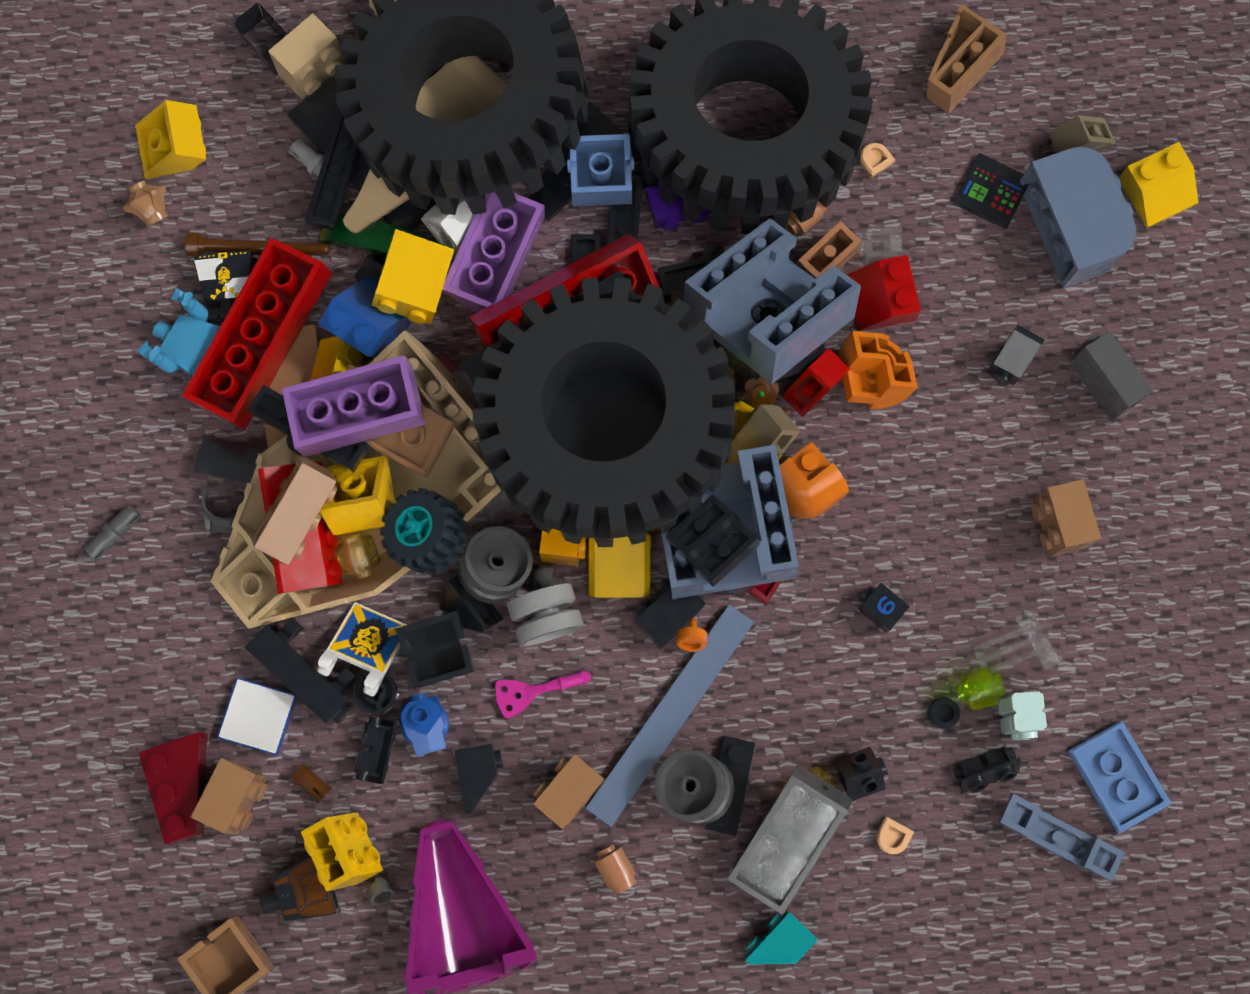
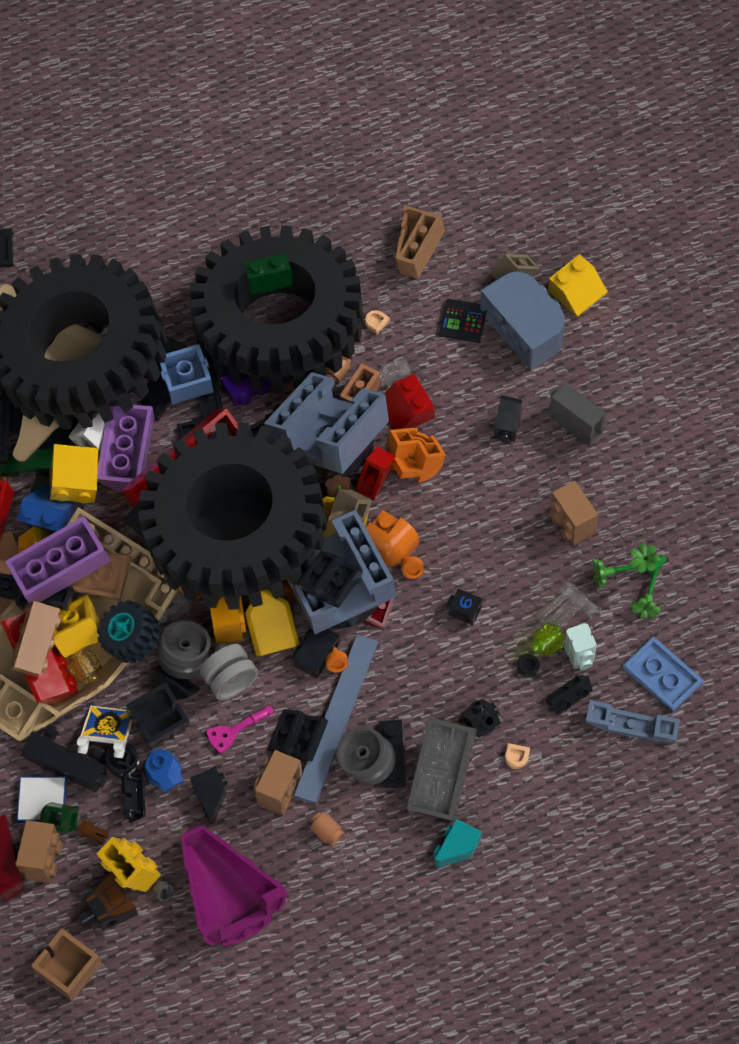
camera: 10 degrees left, 15 degrees down
none -> dark green brick [40,802,79,833]
none -> dark green brick [244,253,293,295]
none -> black slope [267,709,328,762]
none -> orange tile [402,556,424,579]
none -> bright green plant [592,543,666,619]

